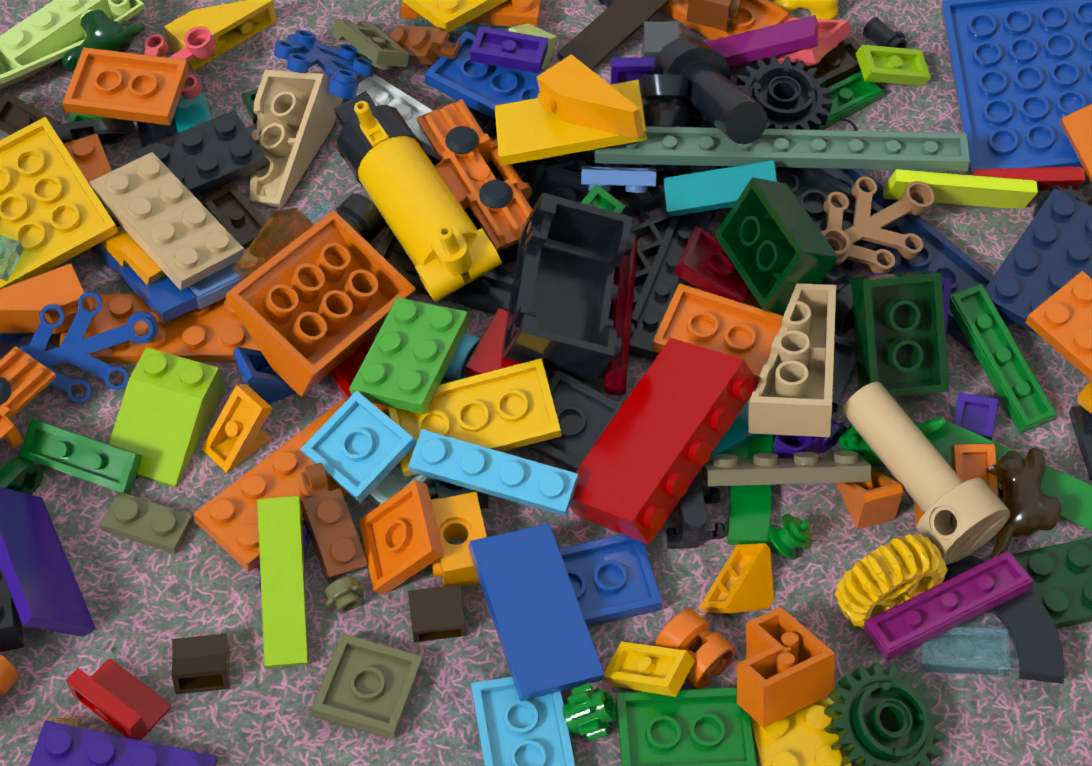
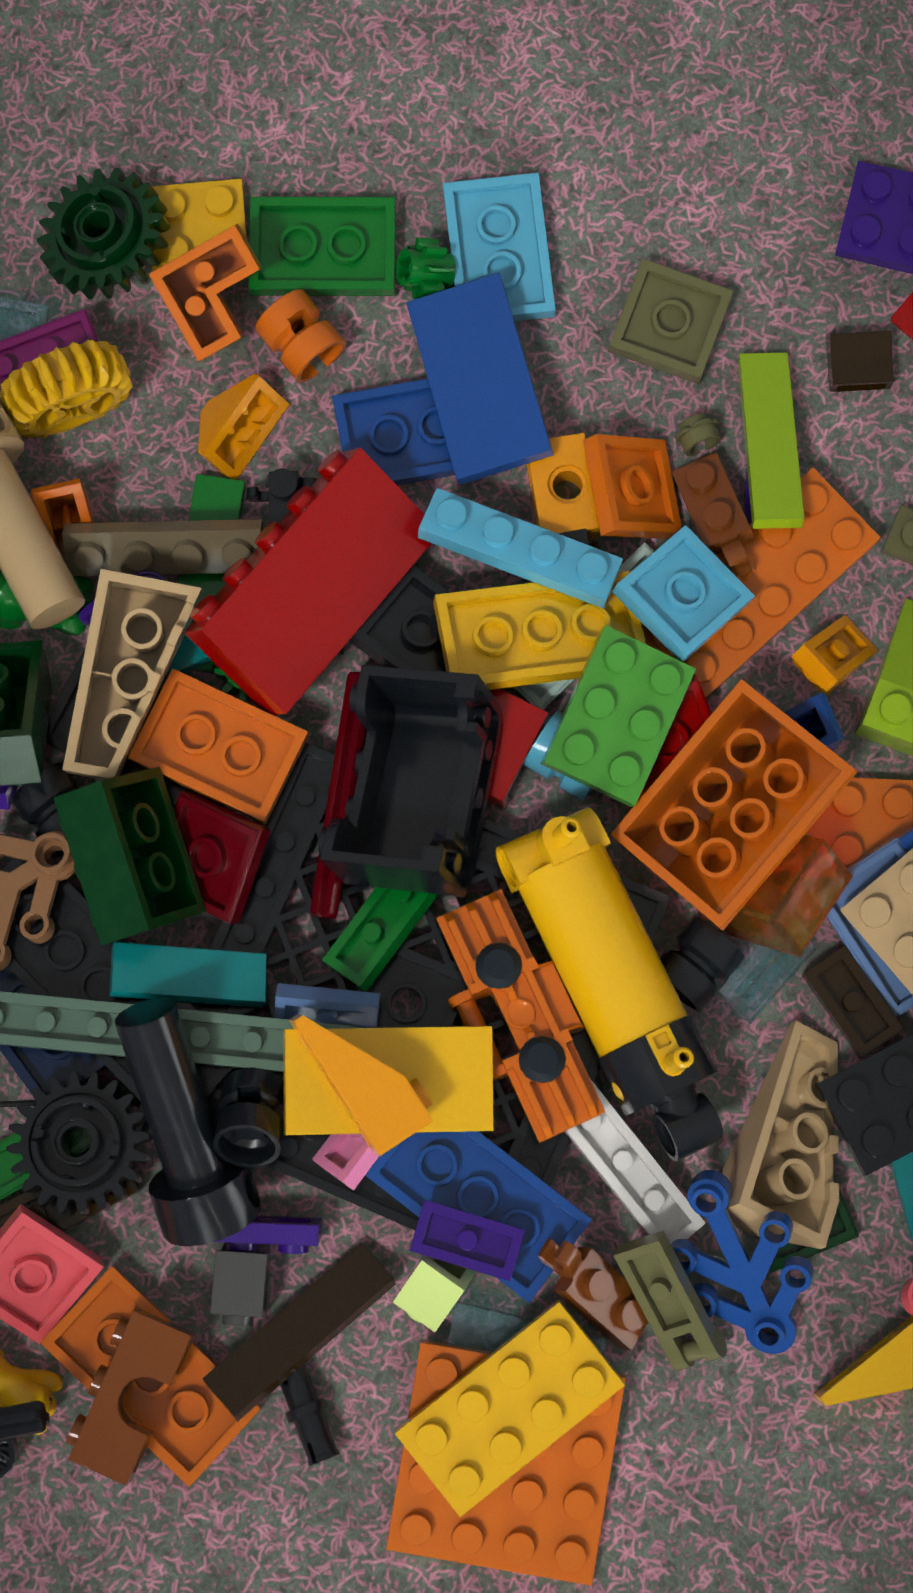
camera: 175 degrees left, 25 degrees up
dark brown piece [408,584,467,643] -> none
yellow plate [603,641,695,697] -> none
magenta tile [705,15,819,67] -> none
green wheel [768,514,812,560] -> none

